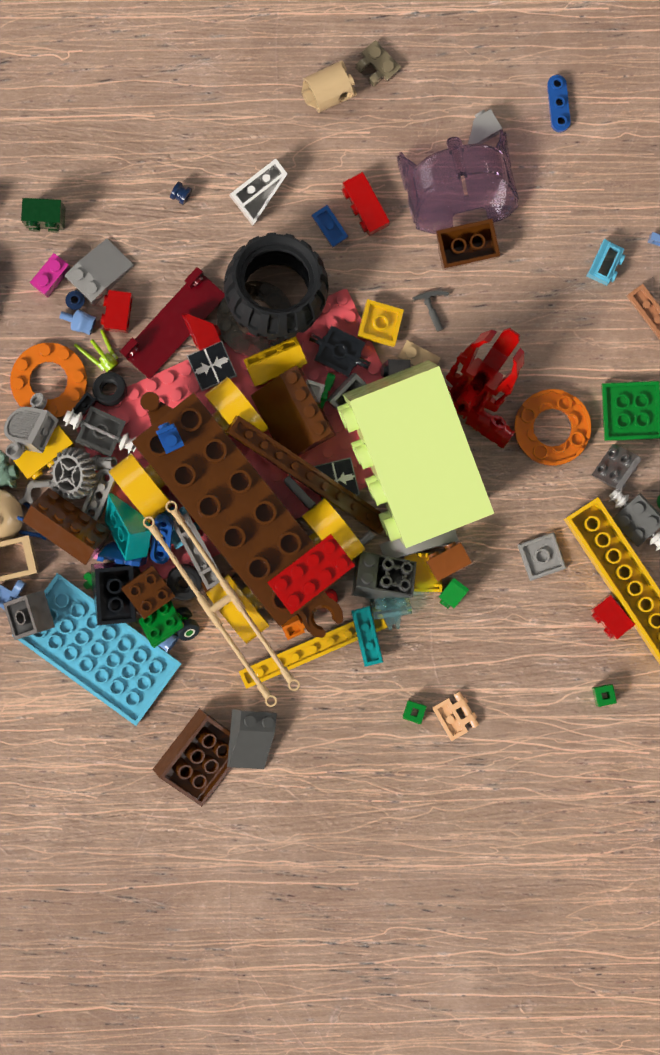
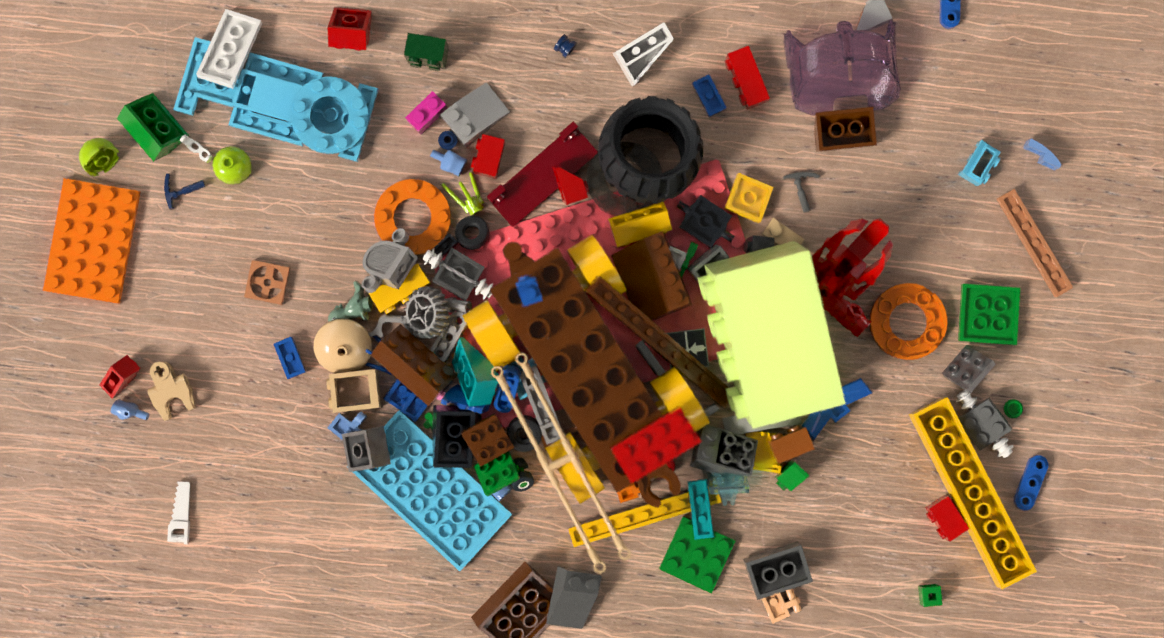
camera: 10 degrees right, 0 degrees up
black tile [187,341,237,391] -> none
green piece [402,700,427,724] -> none
light grey tile [517,532,566,581] -> none
none -> blue slope [383,379,427,422]
none -> green plate [659,516,735,594]
none -> dark grey slope [743,541,813,600]
none -> blue plate [802,378,873,441]

